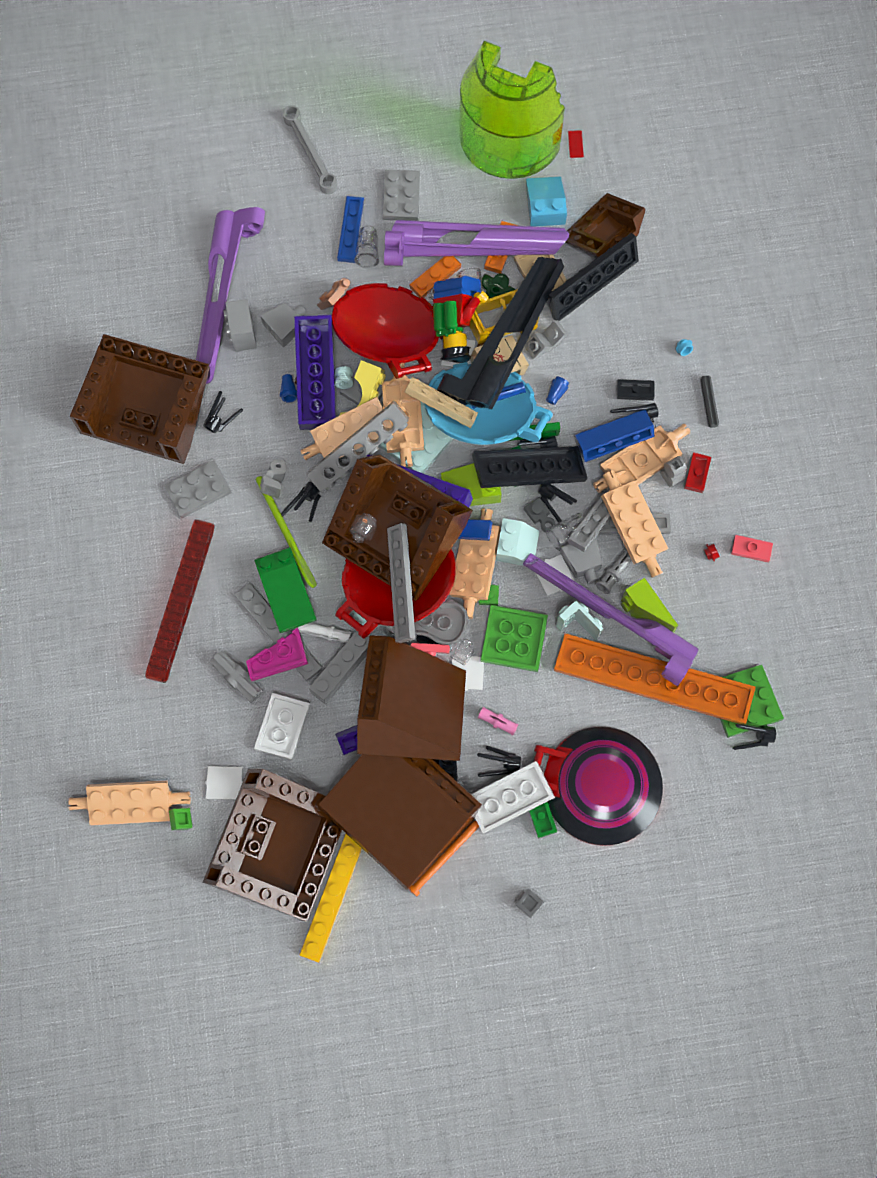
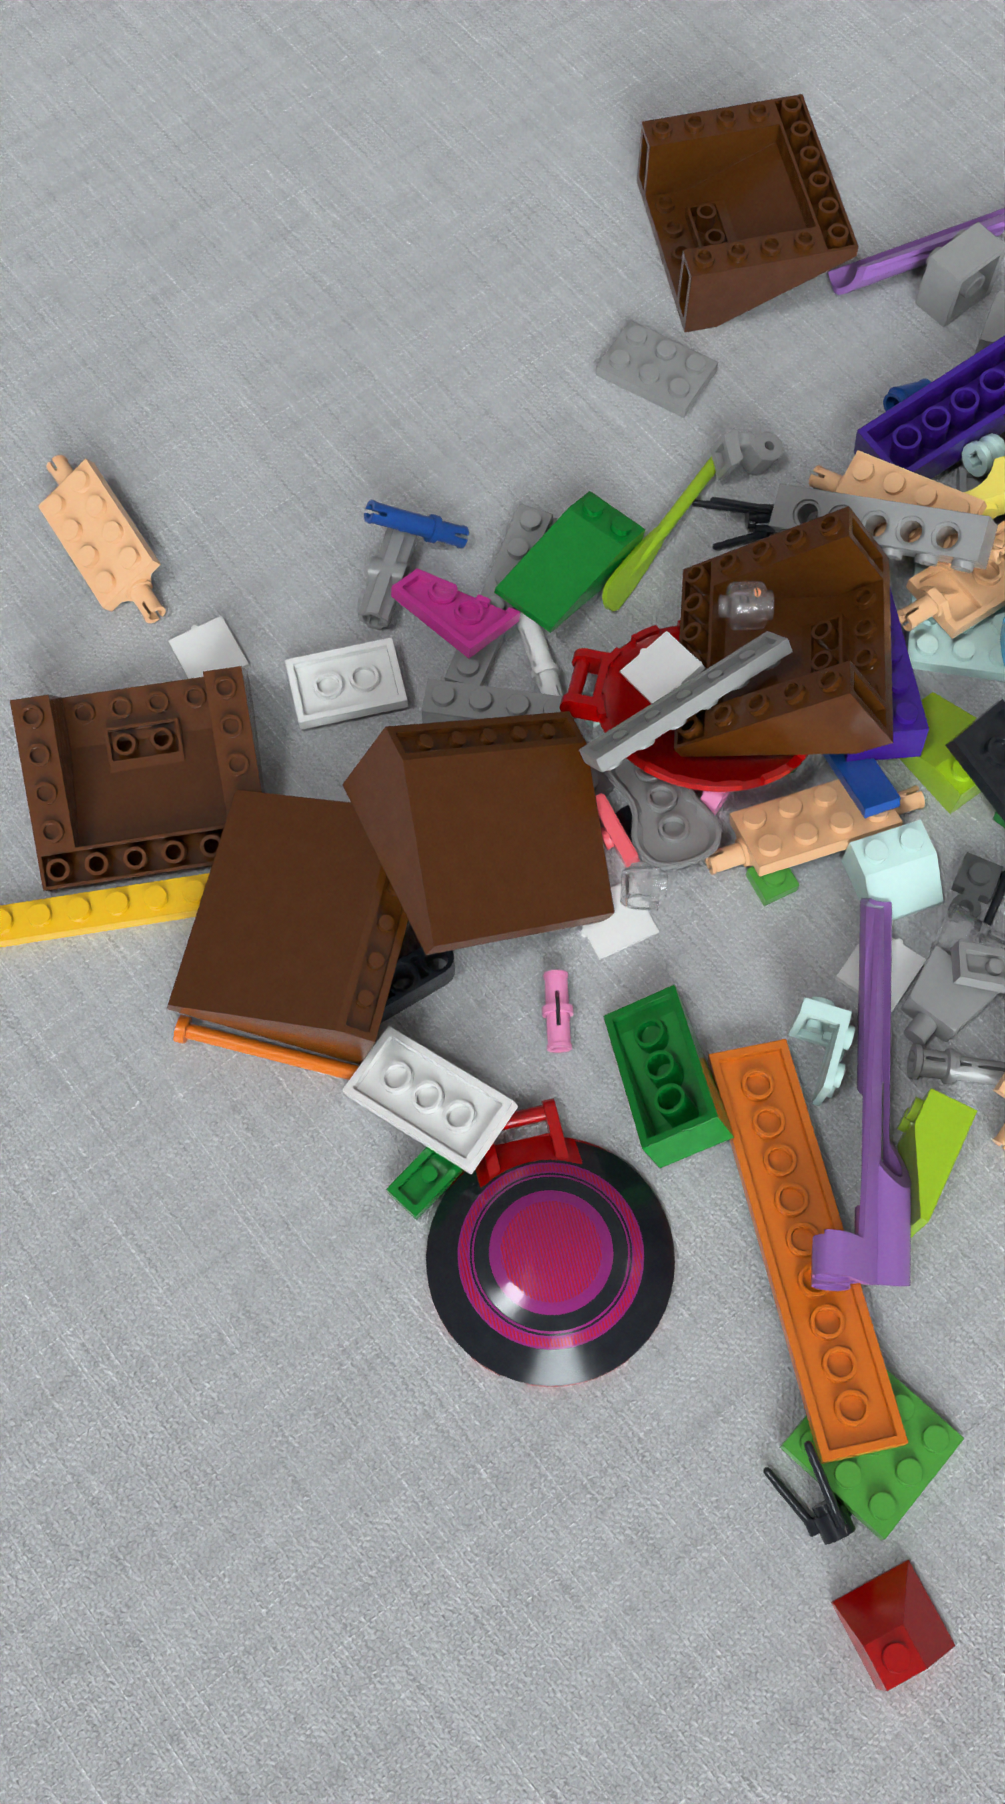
camera: 60 degrees right, 5 degrees down
clear red beam [145,519,215,683] -> none
bright green plate [169,808,193,830] -> none
black plant [203,391,243,433] -> none
black plant [477,746,521,777] -> none
bright green plate [481,605,548,672] -> none
flat silver plate [515,889,544,918] -> none
none -> blue pin [364,500,469,549]
none -> green slope [603,984,734,1168]
none -> white piece [620,631,706,704]
none -> red slope [831,1560,956,1691]

